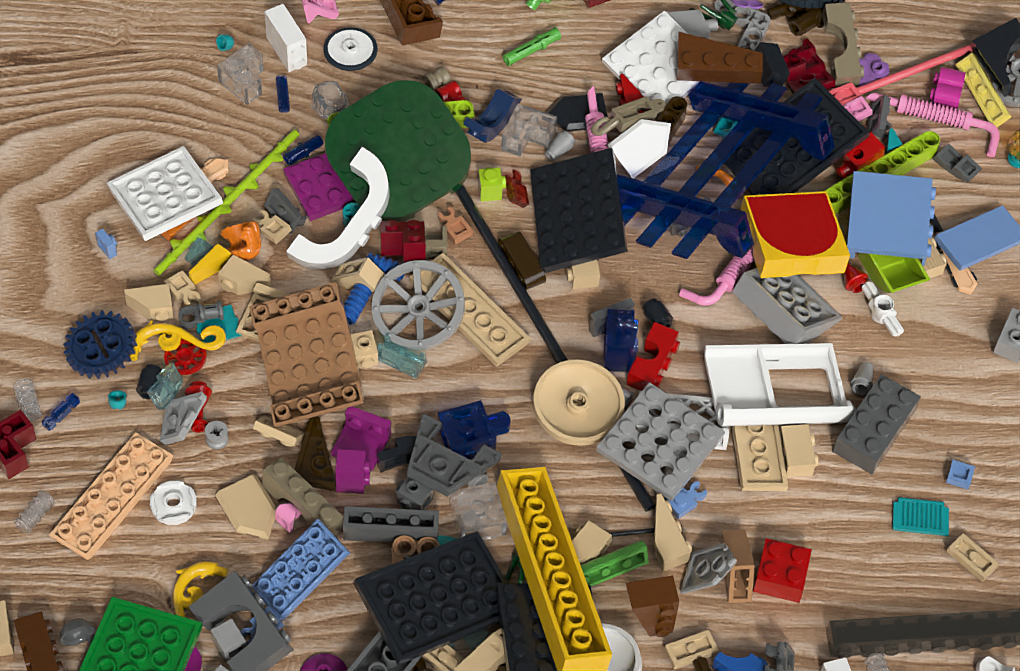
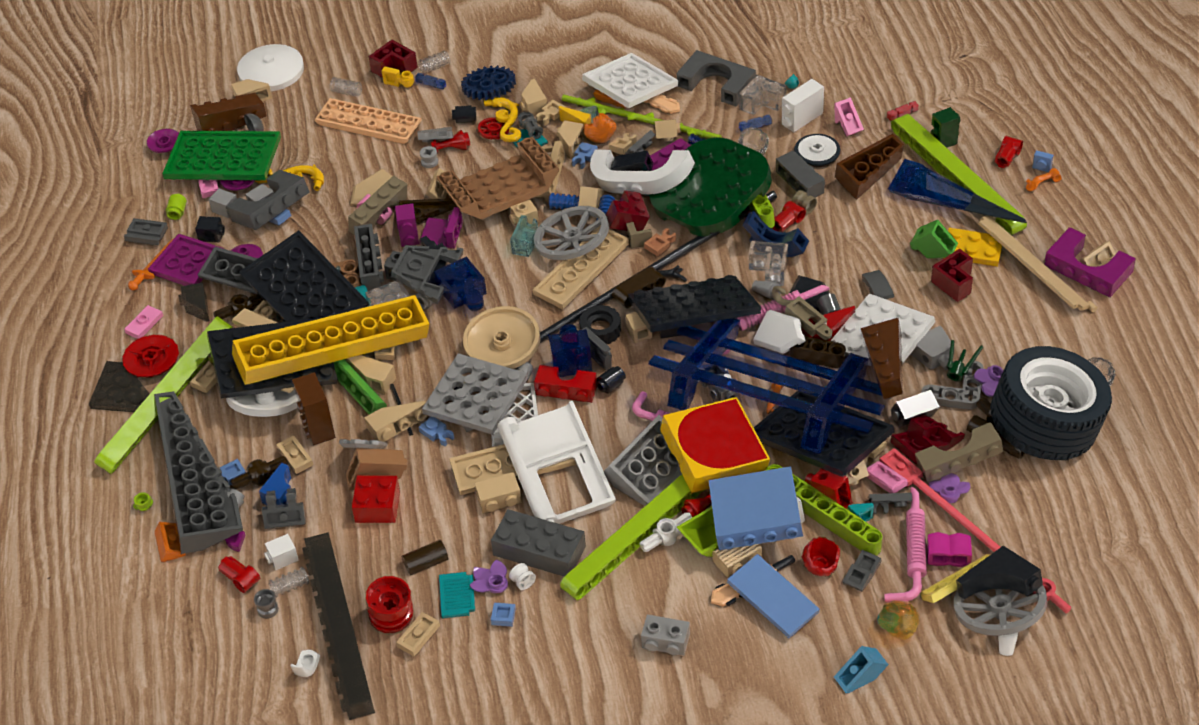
camera: 85 degrees right, 10 degrees down
medium blue plate [95,228,117,259] -> none
teal hinge [108,390,127,410] -> none
clear light blue slope [147,362,184,410] -> none
white tile [150,481,197,525] -> none
medium blue tile [252,519,350,621] -> none
lime brick [478,167,506,202] -> none
bright green pin [503,27,561,66] -> none
clear red plate [505,169,529,208] -> none
light grey cone [851,362,874,396] -> none
none -> red wheel [366,576,413,633]
none -> yellow plate [381,66,414,88]
none -> dark brown brick [401,540,449,576]
none -> medium lavender plate [470,560,508,593]
none -> white wheel [509,563,536,590]
none -> lime beam [560,475,704,600]
none -> medium blue plate [572,142,598,169]
none -> black tyre [579,305,622,344]
none -> black brick [611,150,654,171]
none -> tan brick [655,119,680,142]
none -> black bar [658,265,687,282]
none -> dark grey arch [676,50,756,107]
none -> dark grey brick [776,150,825,198]
none -> red hair [801,536,840,577]
none -> dark grey brick [817,293,841,315]
none -> dark grey slope [862,270,894,299]

